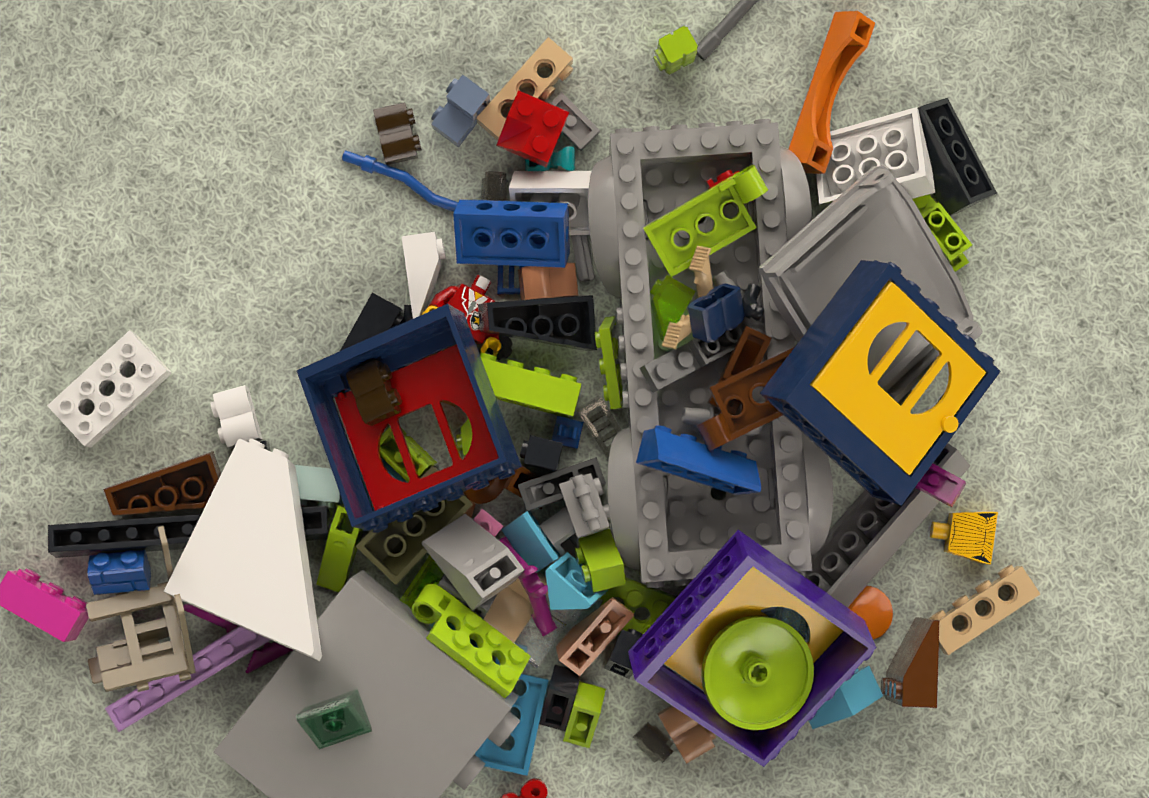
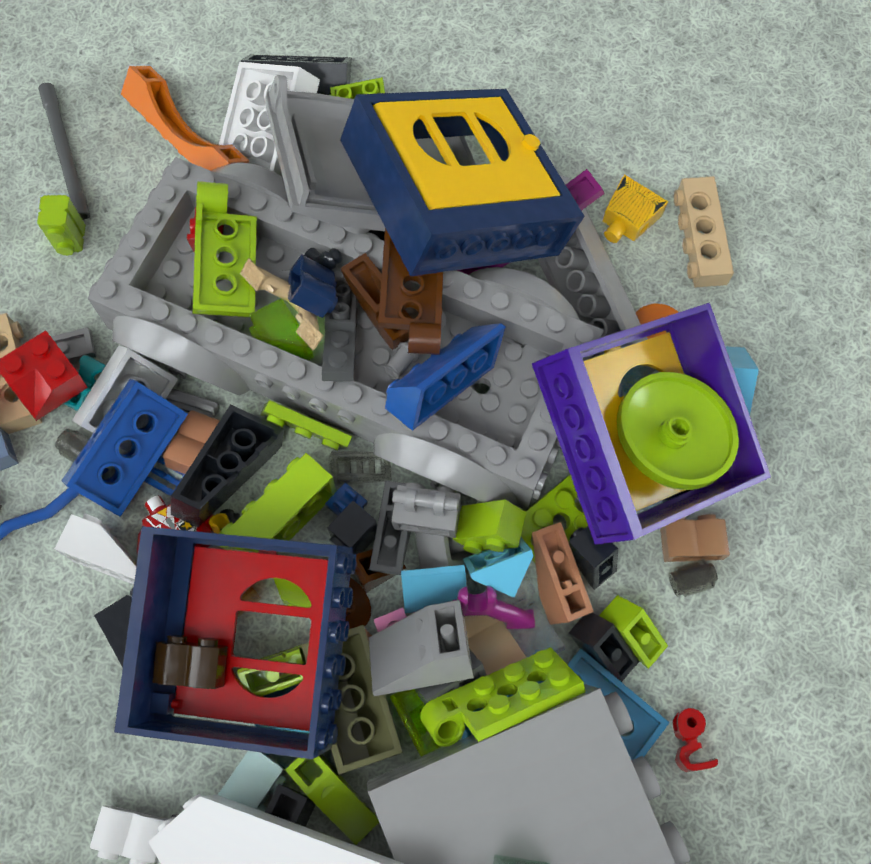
camera: 60 degrees left, 15 degrees down
reddish brown slope [881,617,940,708] -> none

